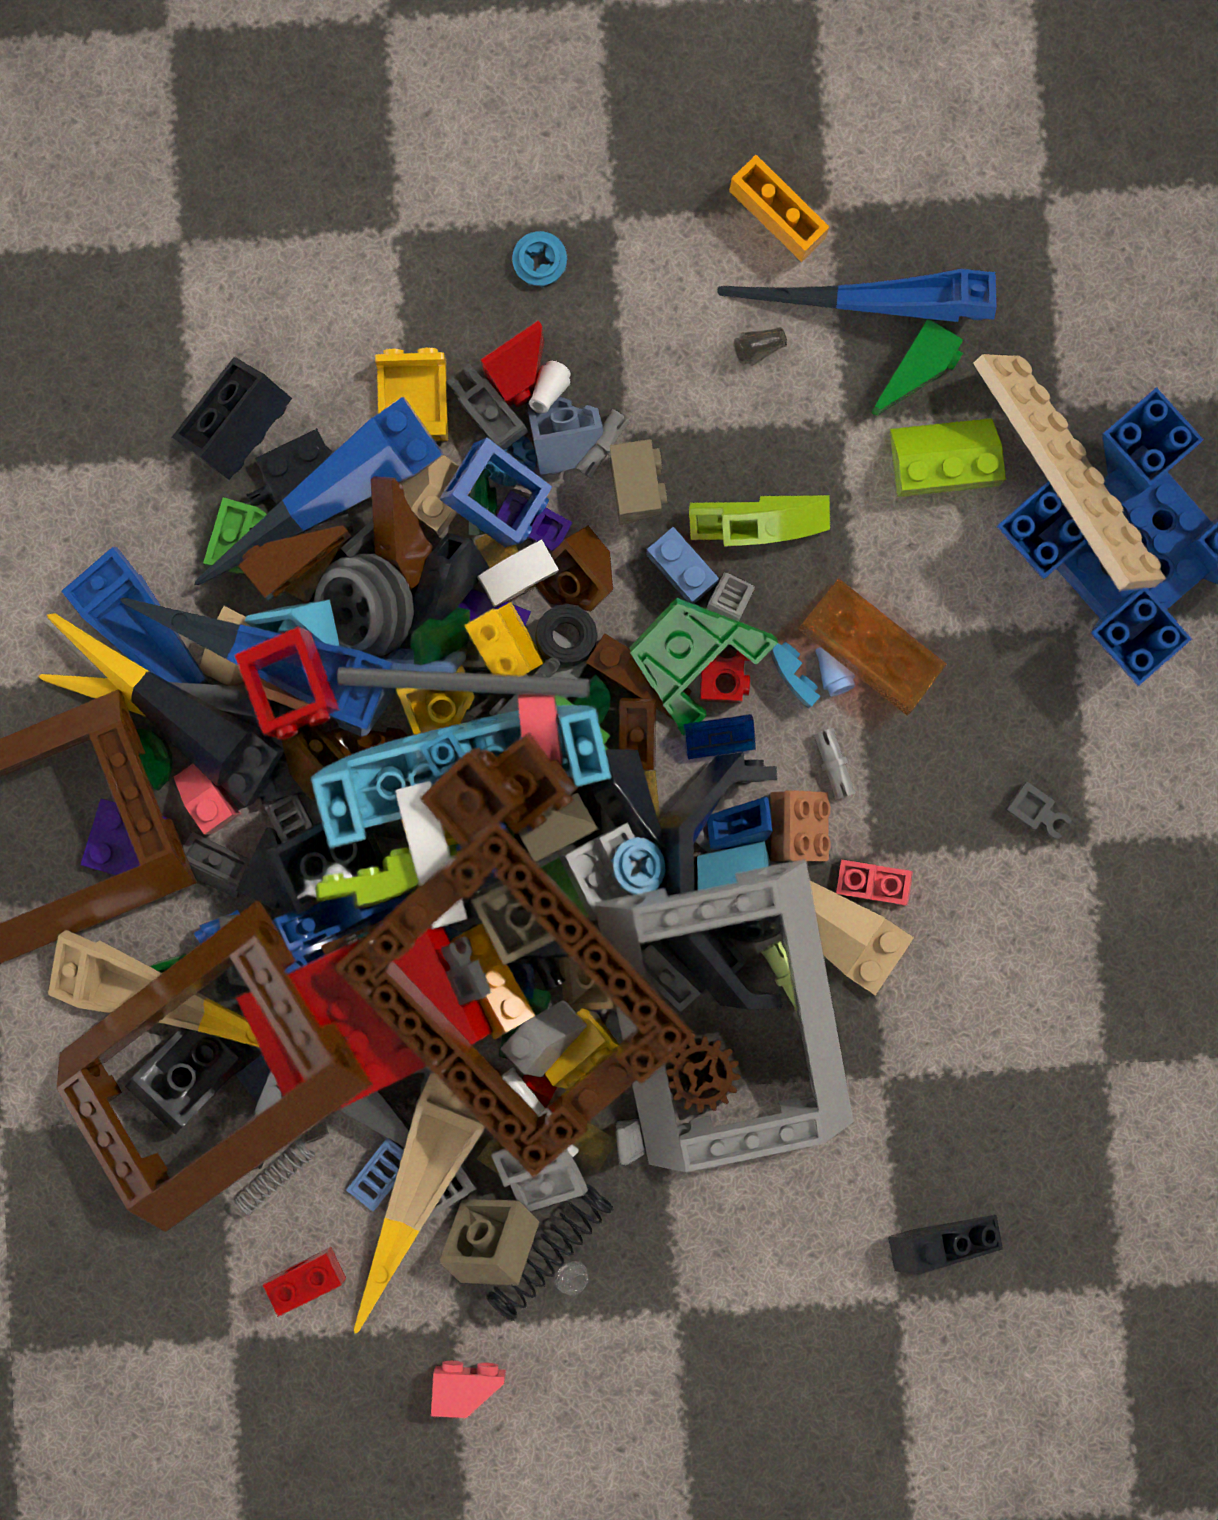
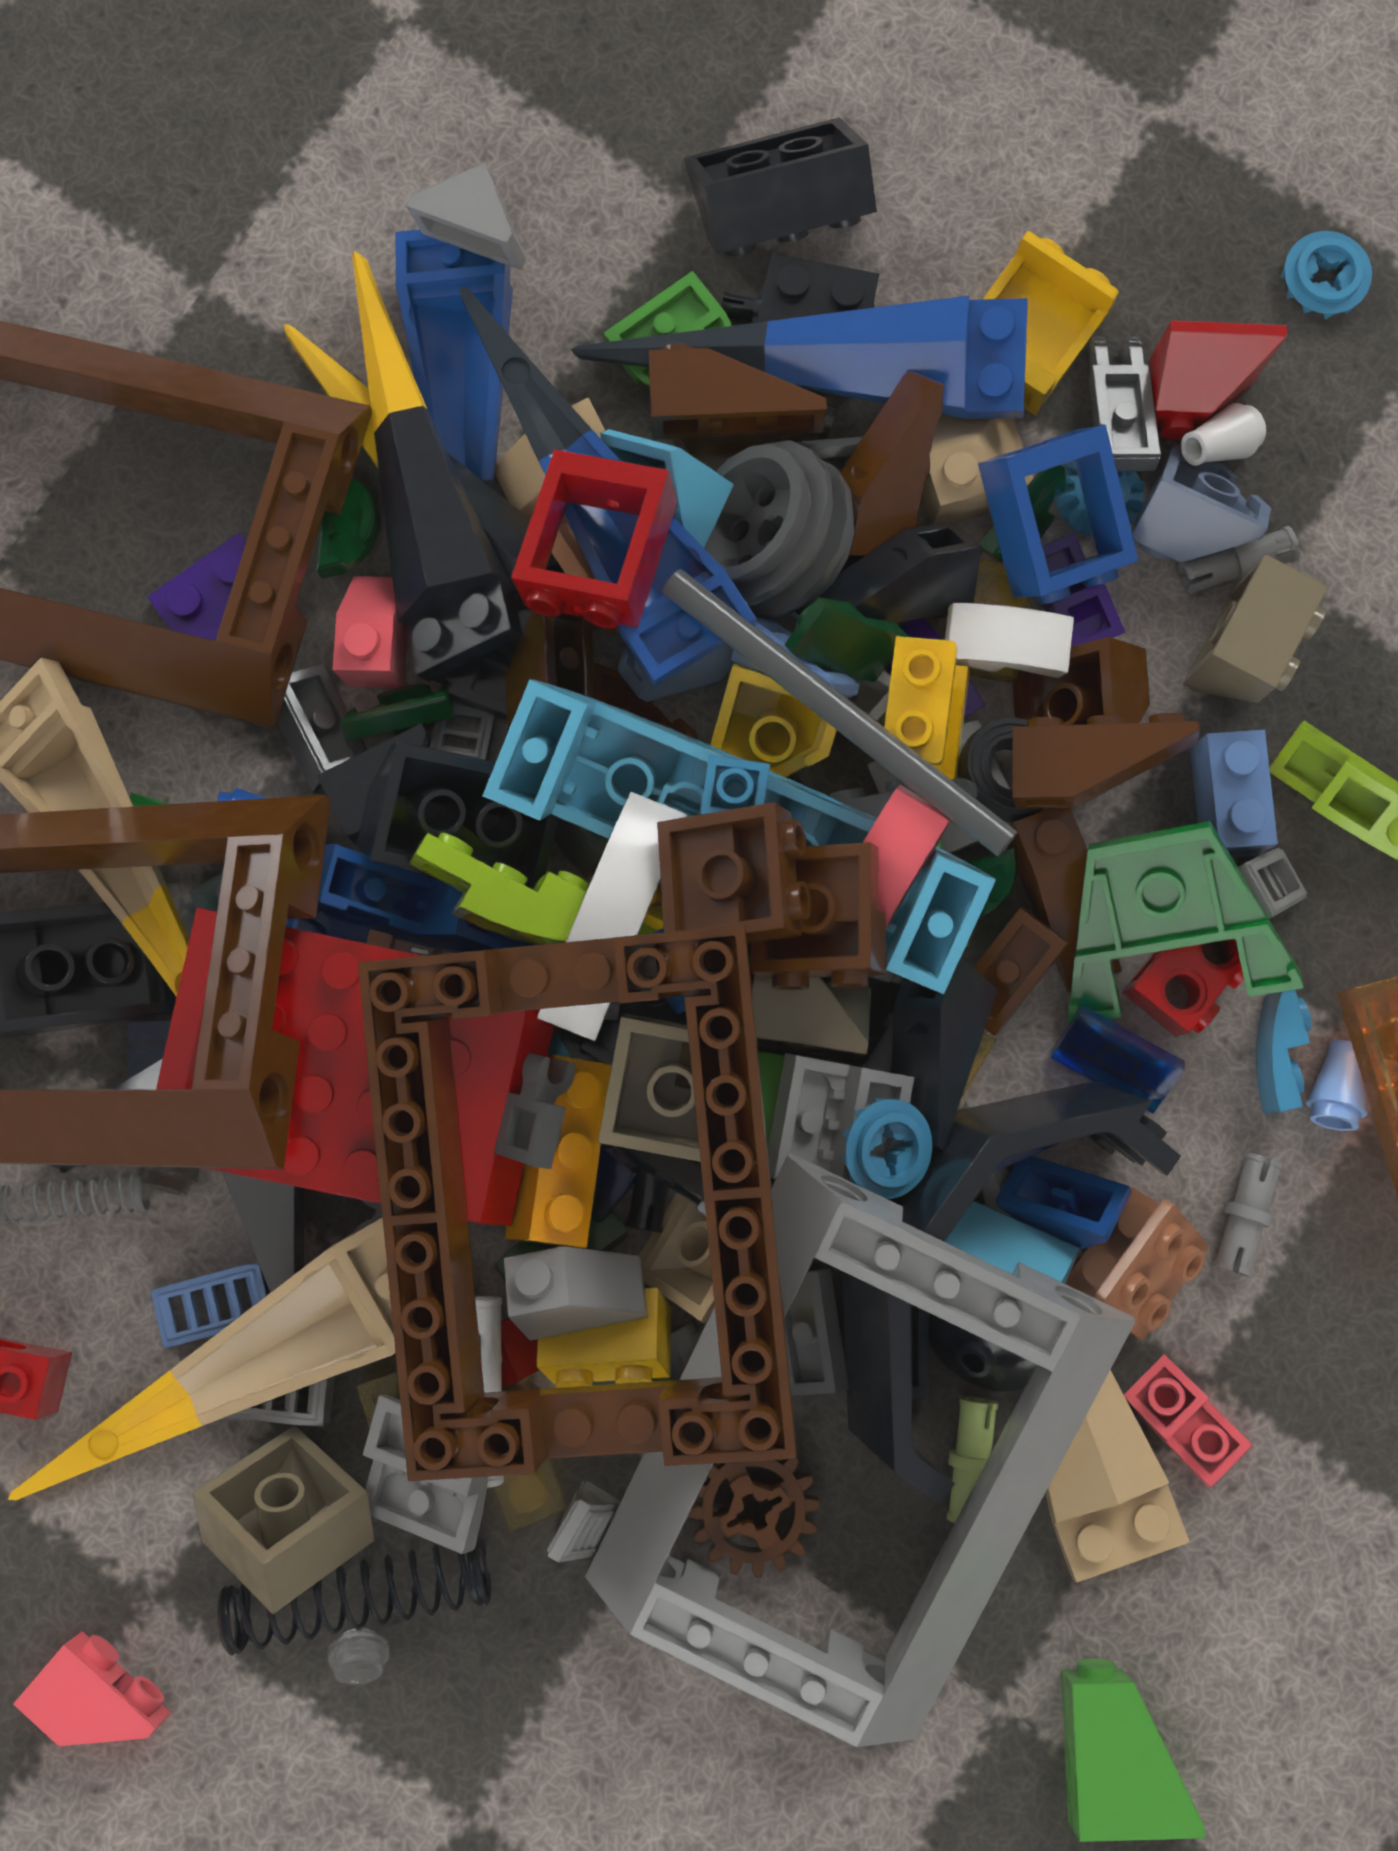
camera: 35 degrees right, 5 degrees down
none -> dark green plate [339,684,455,741]
none -> light grey slope [406,163,526,270]
none -> reddish brown slope [1012,713,1199,809]
none -> bright green slope [1061,1658,1205,1842]

